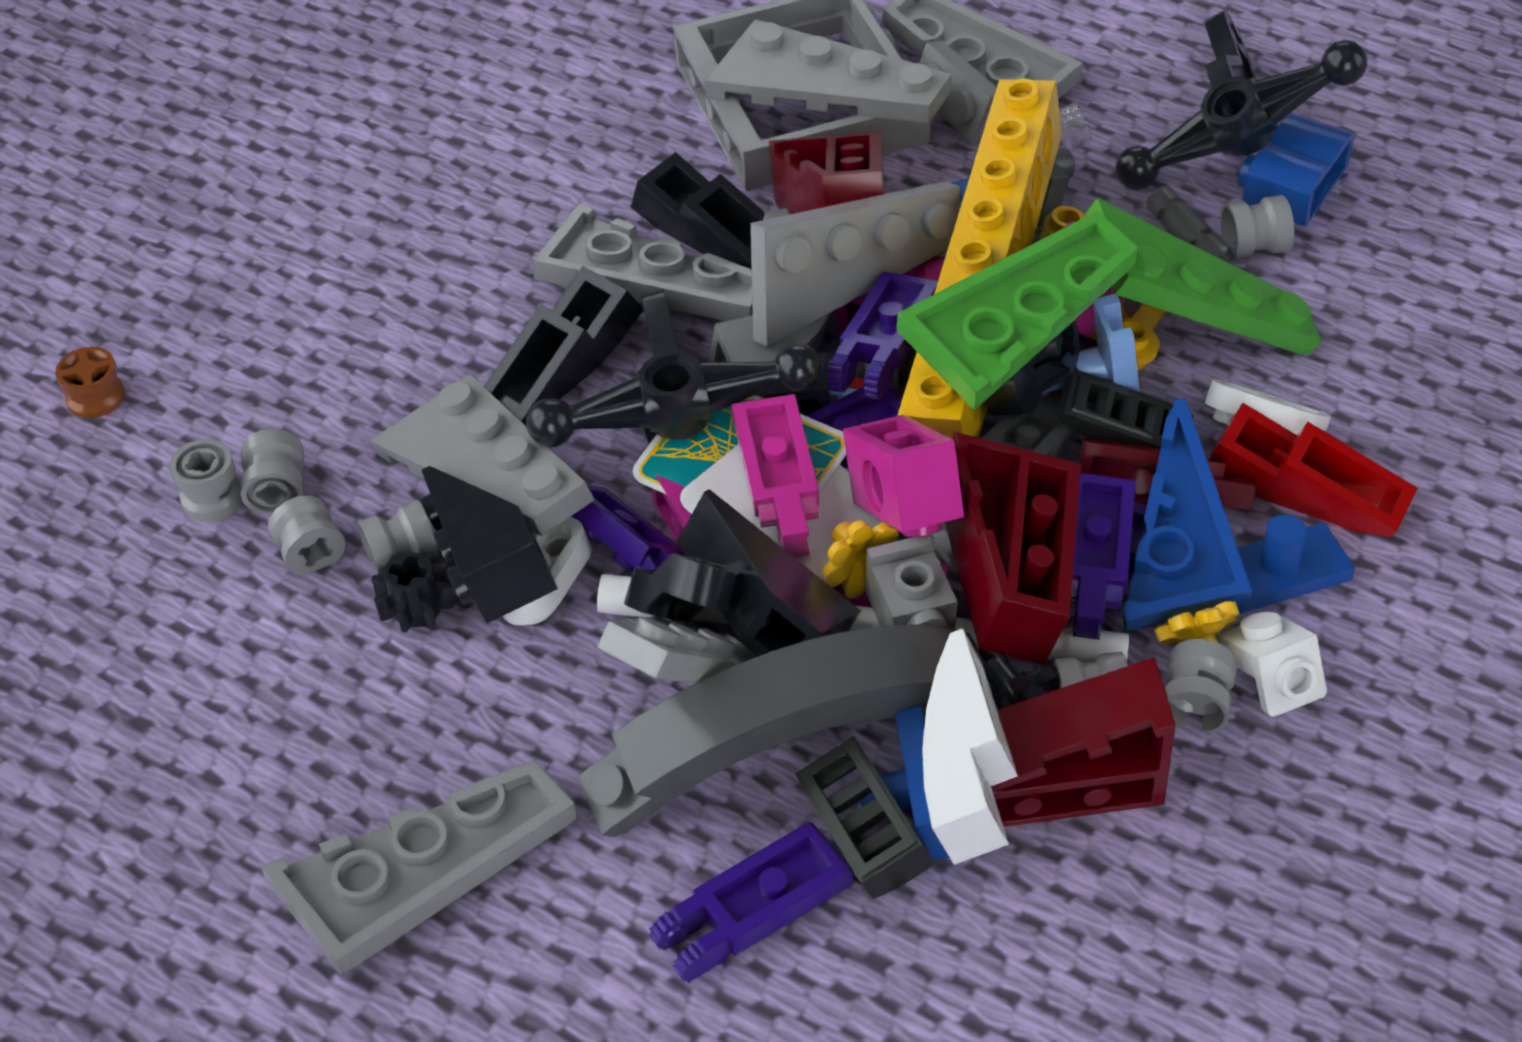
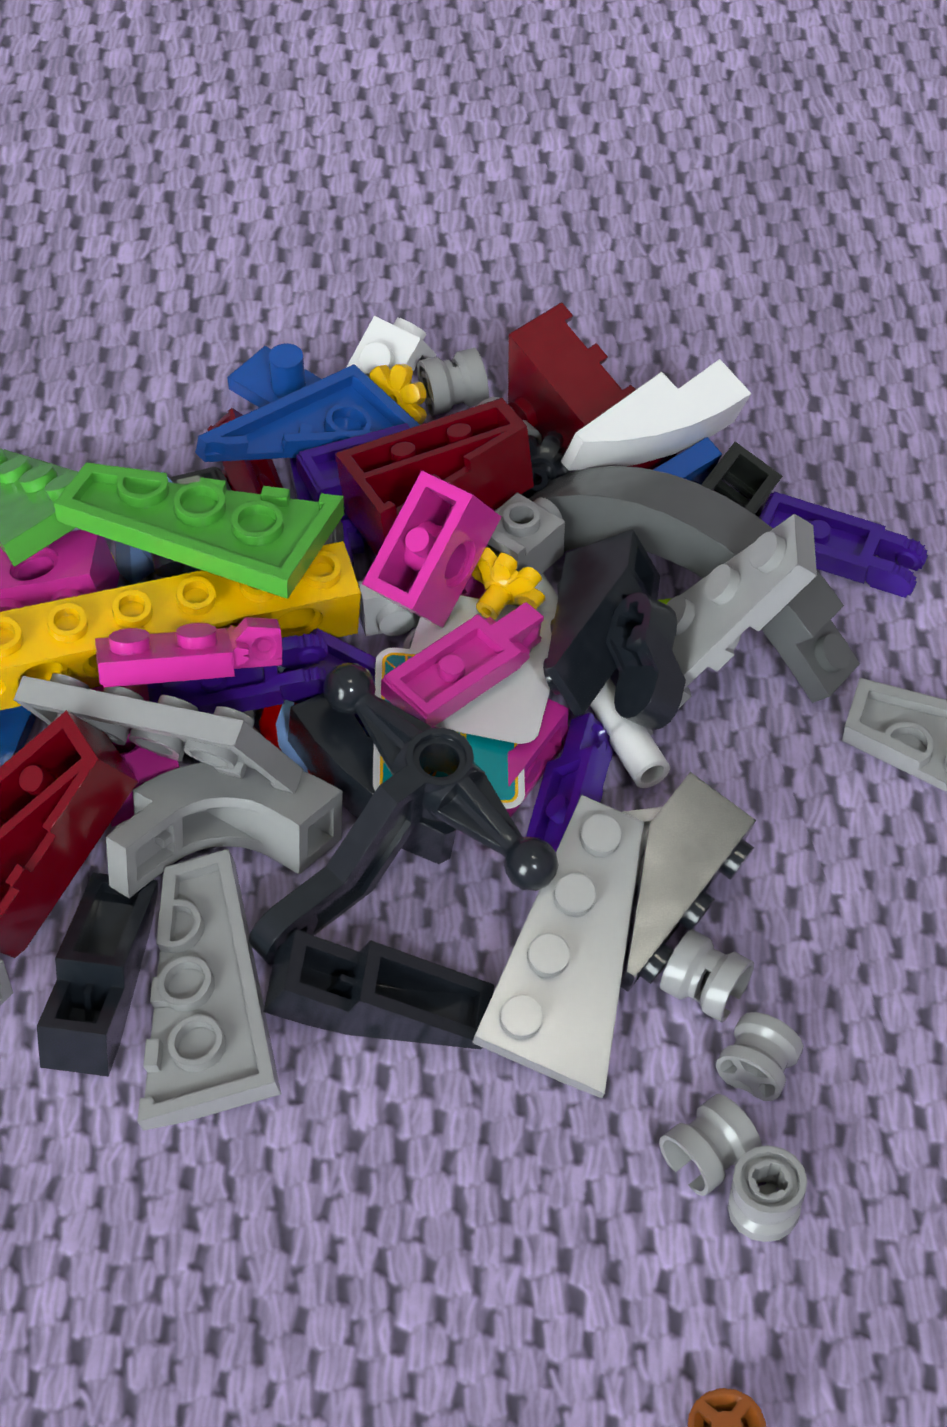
camera: 125 degrees left, 5 degrees up
black gear [371,551,454,633] -> none
white plate [1205,379,1331,435] -> none
red slope [1209,402,1418,537] -> none
none -> dark pink hinge [95,617,282,688]

